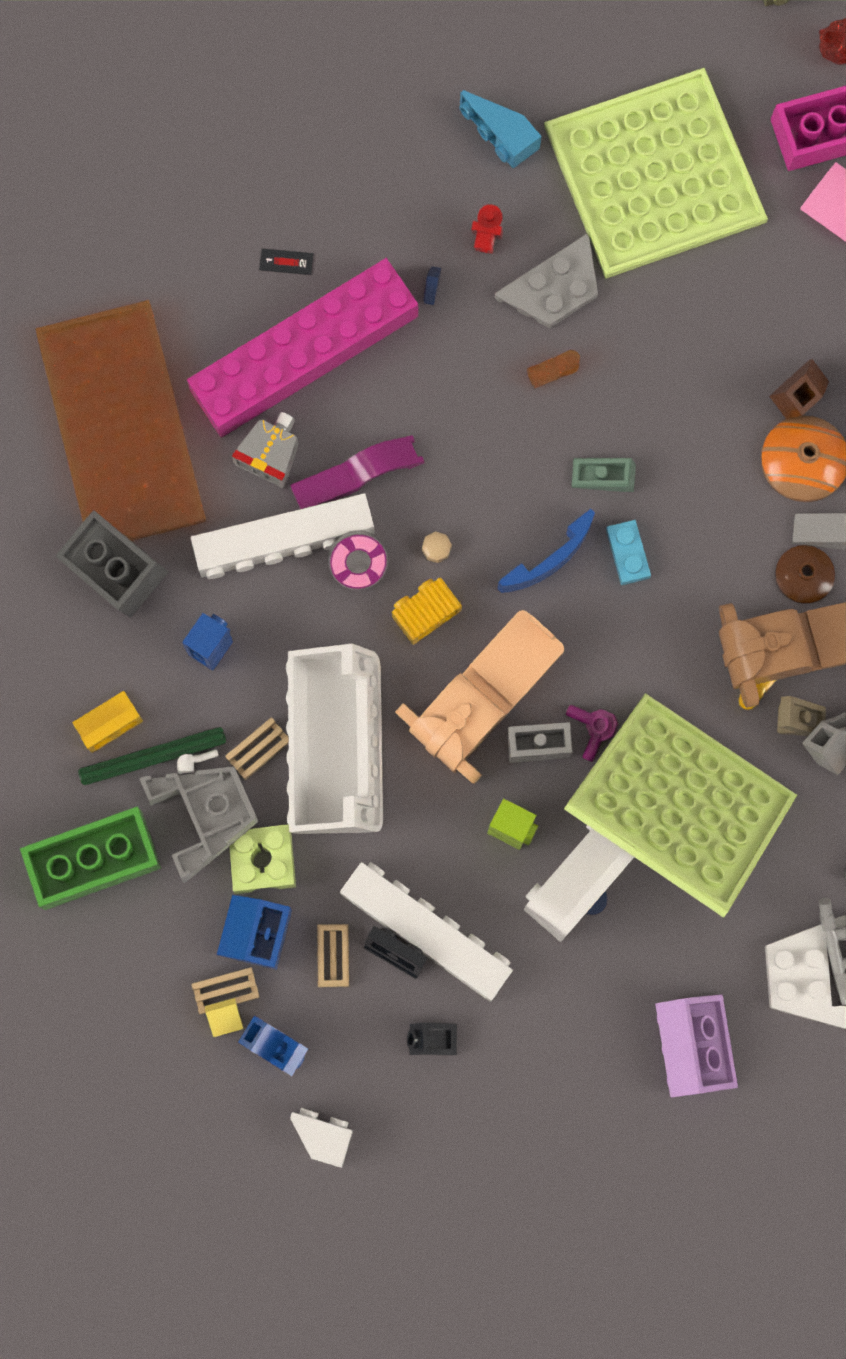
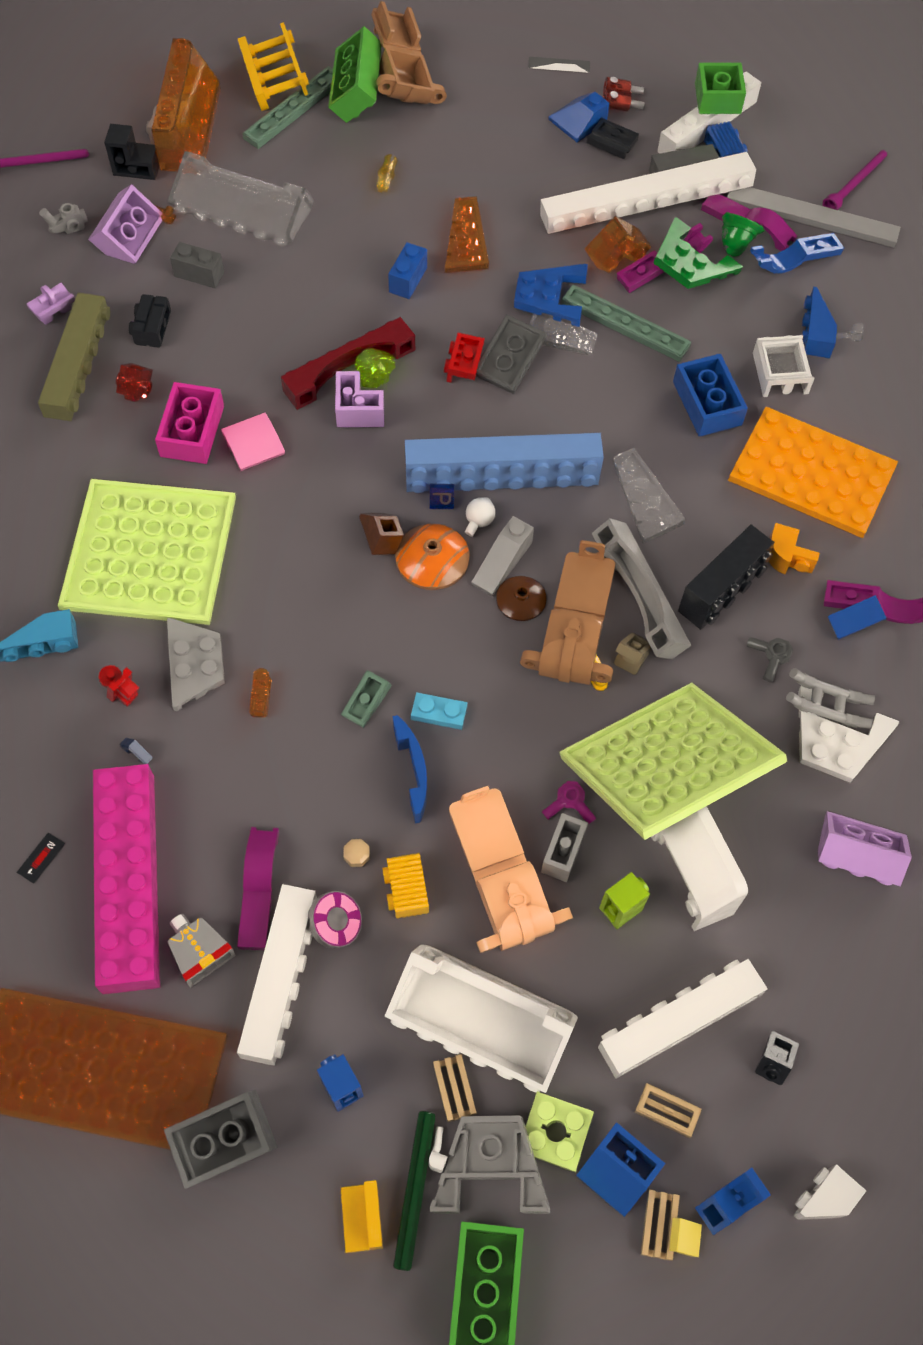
camera: 65 degrees left, 15 degrees down
black plate [363,926,427,979] -> none

